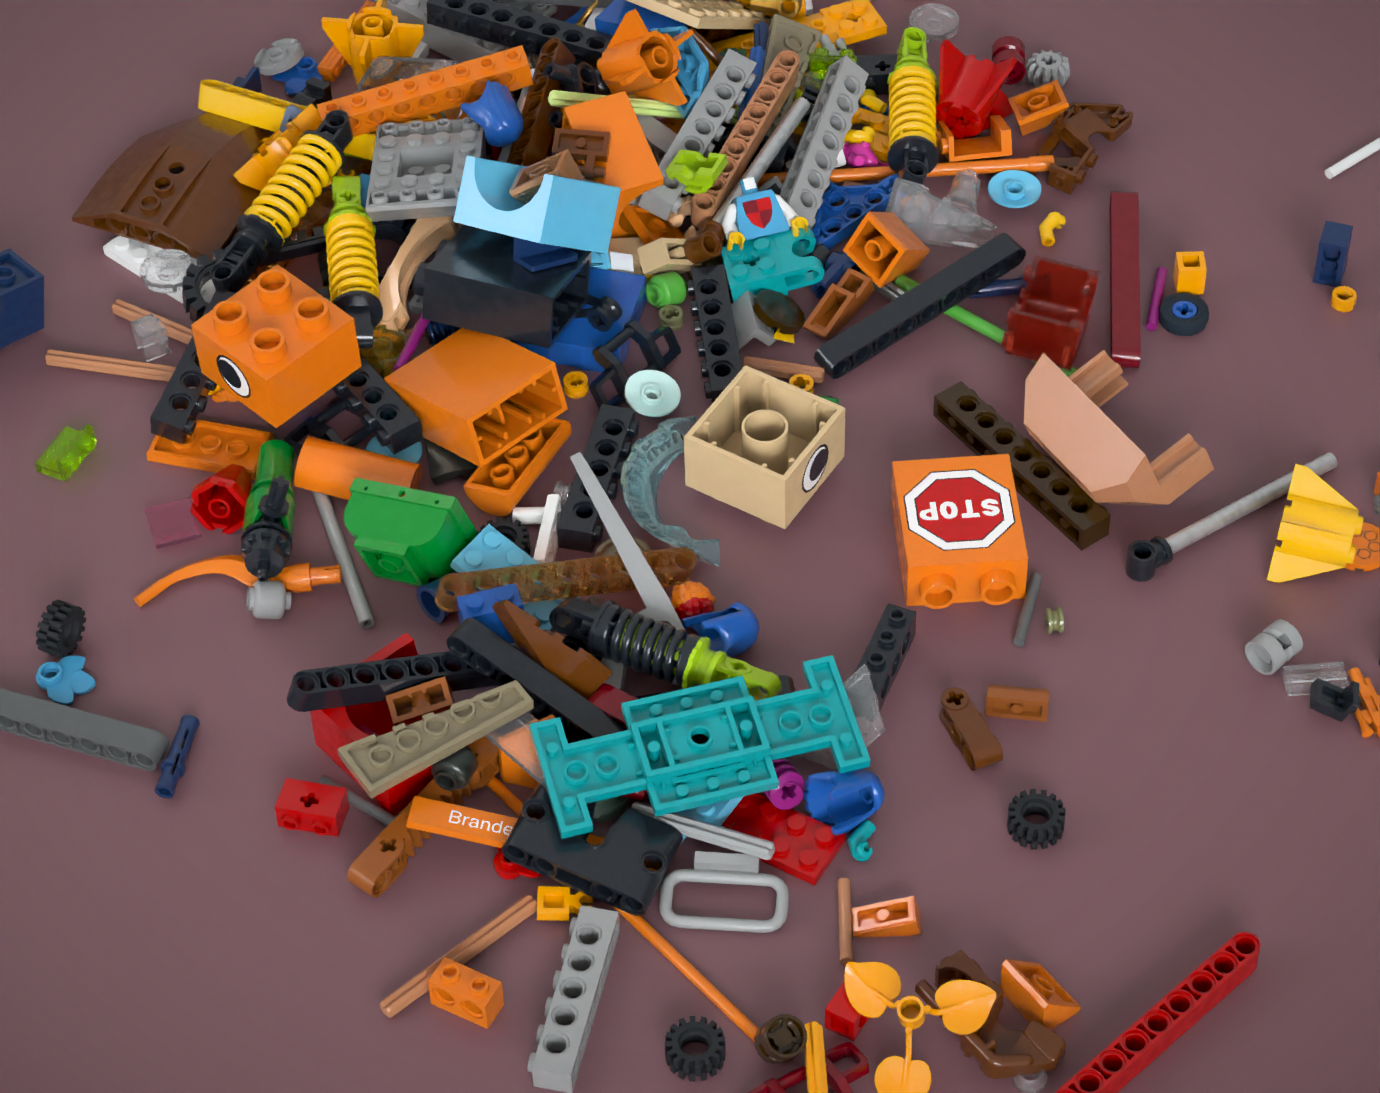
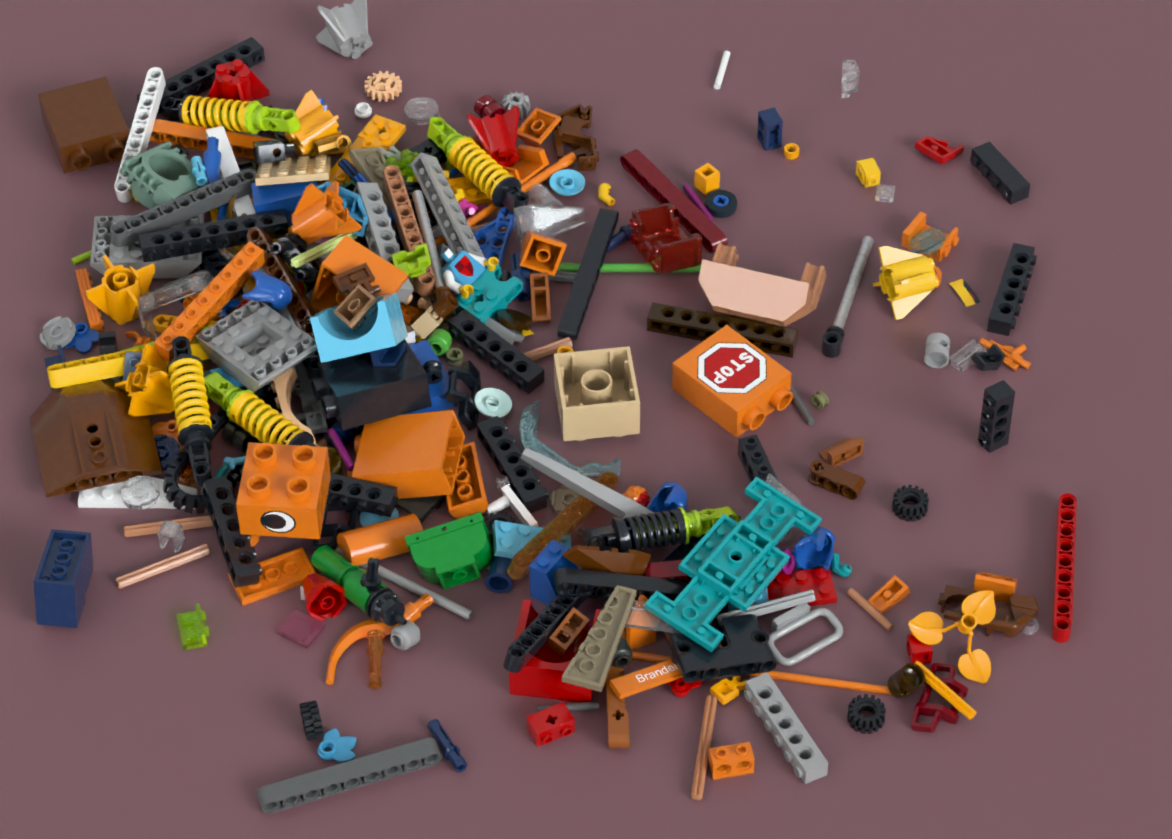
camera: 40 degrees left, 0 degrees up
none -> clear orange pin [366,630,385,689]
none -> black brick [978,380,1015,453]

